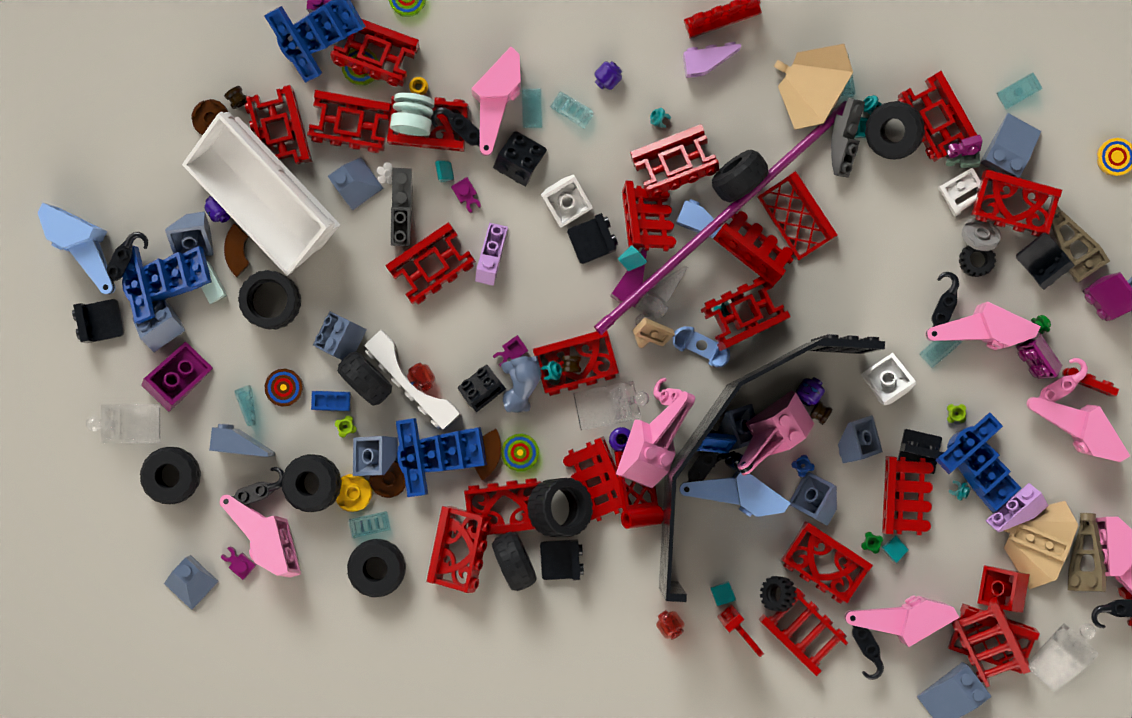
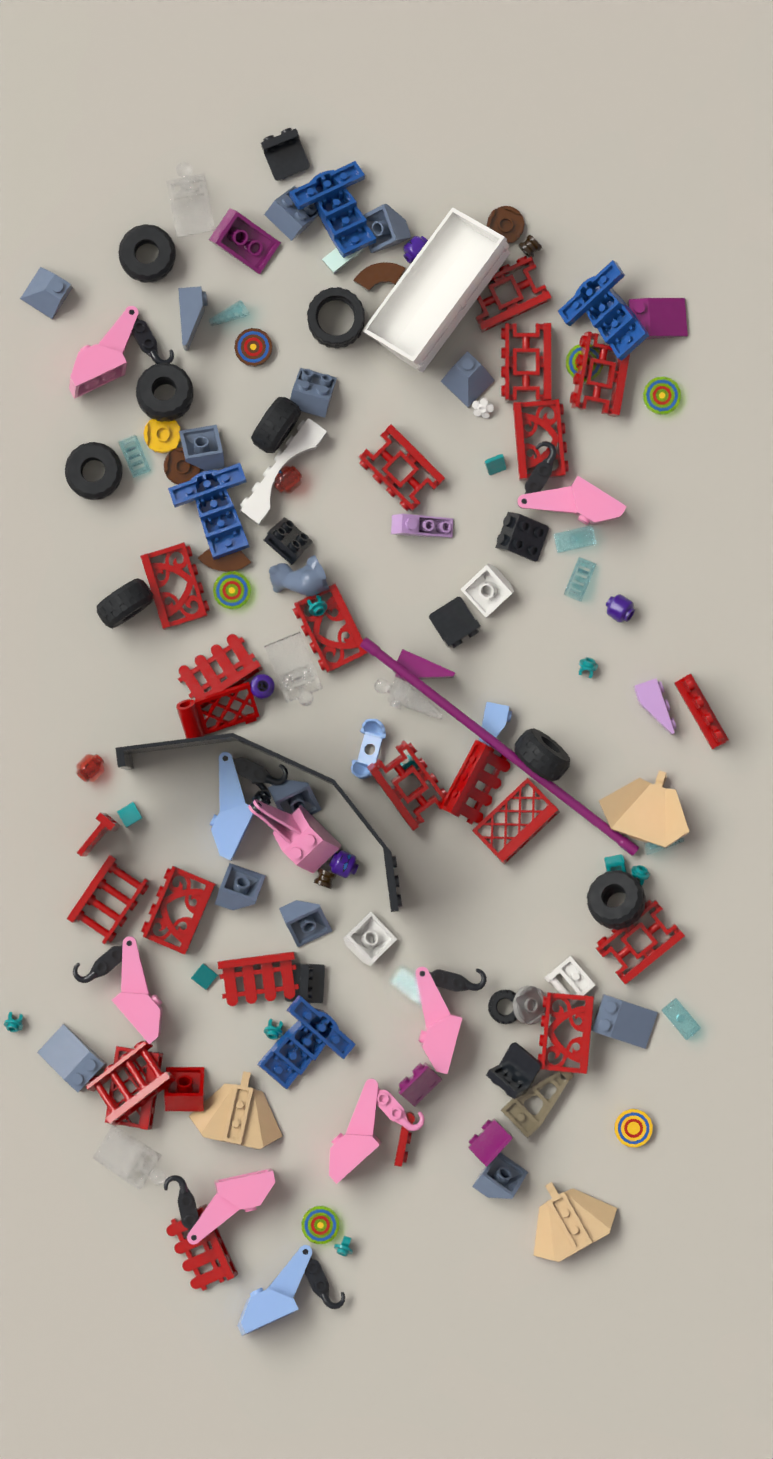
camera: 80 degrees right, 0 degrees up
light blue slope [38,203,148,295] -> none
magenta plate [221,546,257,580] -> none
blue plate [311,391,351,411] -> none
lime plate [335,416,357,438] -> none
light aqua wheel [390,93,435,136] -> none
dark grey slope [391,168,413,246] -> none
yellow plate [409,77,428,95] -> none
red fence [426,506,491,593] -> none
magenta plate [451,177,481,213] -> none
magenta plate [493,335,529,367] -> none
black tyre [527,478,593,537] -> none
black bracket [540,539,584,581] -> none
dark brown wheel [562,356,581,372] -> none
bright pink slope [616,378,695,488] -> none
teal slope [618,245,647,271] -> none
red fence [622,180,677,252] -> none
red fence [630,124,719,198] -> none
tan plate [633,318,675,348] -> none
blue plate [697,433,737,453] -> none
black tyre [760,576,797,612] -> none
blue plate [791,455,815,477] -> none
dark grey slope [831,97,865,178] -> none
green plate [861,532,883,554] -> none
sand green plate [945,150,980,168] -> none
magenta plate [947,135,983,158] -> none
lime plate [947,404,966,423] -> none
lavender slope [985,483,1049,533] -> none
green plate [1031,315,1051,334] -> none
dark tan plate [1068,513,1107,592] -> none

